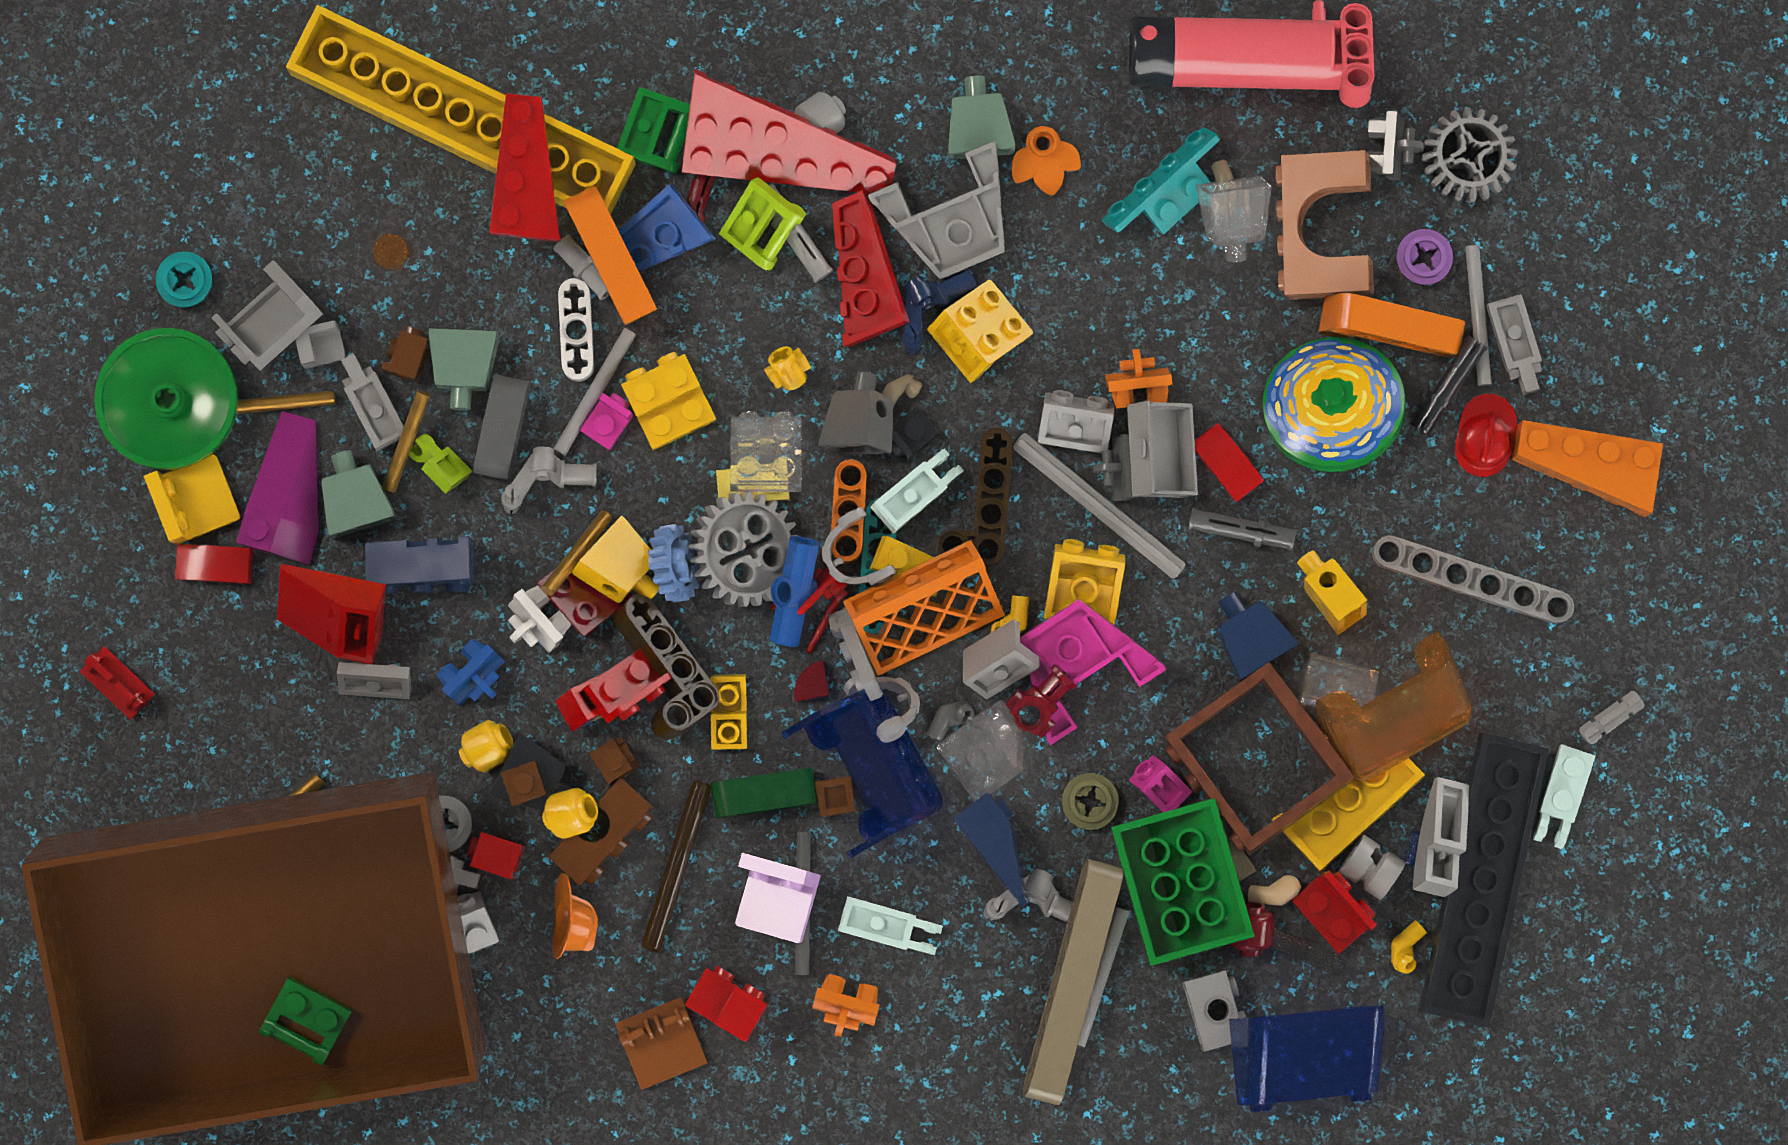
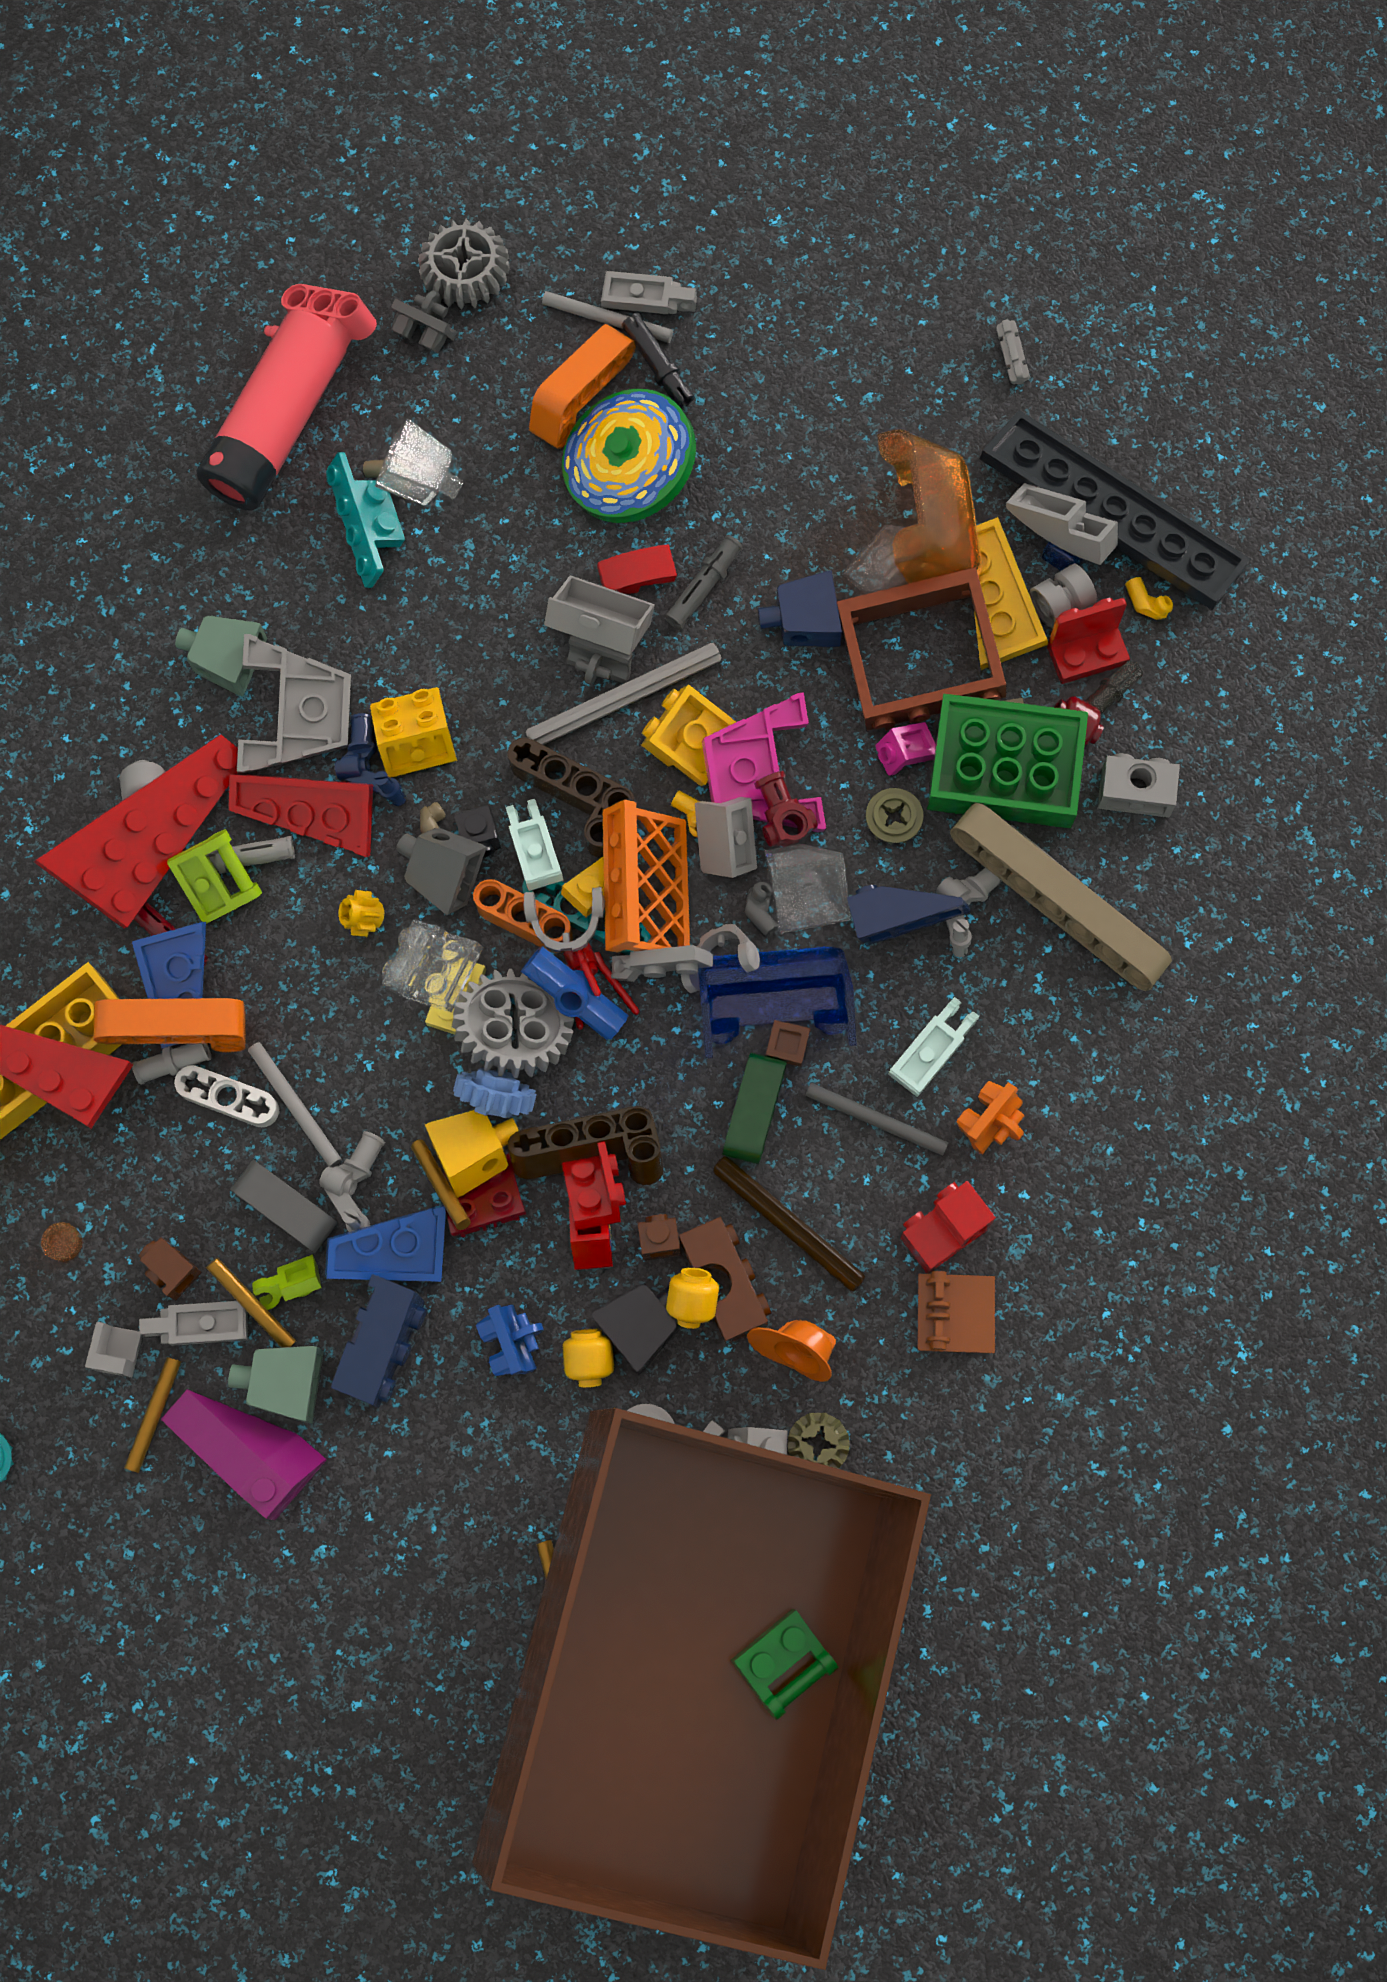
camera: 60 degrees left, 10 degrees down
red hinge [79,646,156,720] -> none
green dish [94,328,238,470] -> none
yellow bracket [144,454,241,546] -> none
red slope [175,544,253,584] -> none
light grey panel [212,260,323,371] -> none
red slope [277,564,386,664] -> none
light grey plate [337,662,411,699] -> none
sand green torso [429,328,499,411] -> none
red brick [467,832,525,880] -> none
reddish brown plate [501,761,547,807] -> none
white hips [508,586,571,653] -> none
dark pink bracket [580,393,633,451] -> none
green plate [617,87,690,175] -> none
yellow plate [621,352,716,451] -> none
yellow slope [710,674,747,750] -> none
bracket [735,853,821,943] -> none
dark red tile [794,660,830,702] -> none
orange plate [1011,126,1081,196] -> none
light grey bracket [1037,390,1115,453] -> none
orange hips [1105,349,1172,408] -> none
clear blue windscreen [1229,1005,1385,1112] -> none
tan arm [1248,875,1301,906] -> none
nougat arch [1276,150,1374,300] -> none
yellow torso [1297,550,1367,635] -> none
light grey beam [1372,535,1574,624] -> none
medium lavender gear [1396,229,1453,286] -> none
red piece [1455,394,1517,477] -> none
orange wedge [1511,420,1663,518] -> none
light aqua hinge [1533,745,1595,849] -> none
none -> blue wing [325,1204,446,1282]
none -> olive gear [788,1413,850,1469]

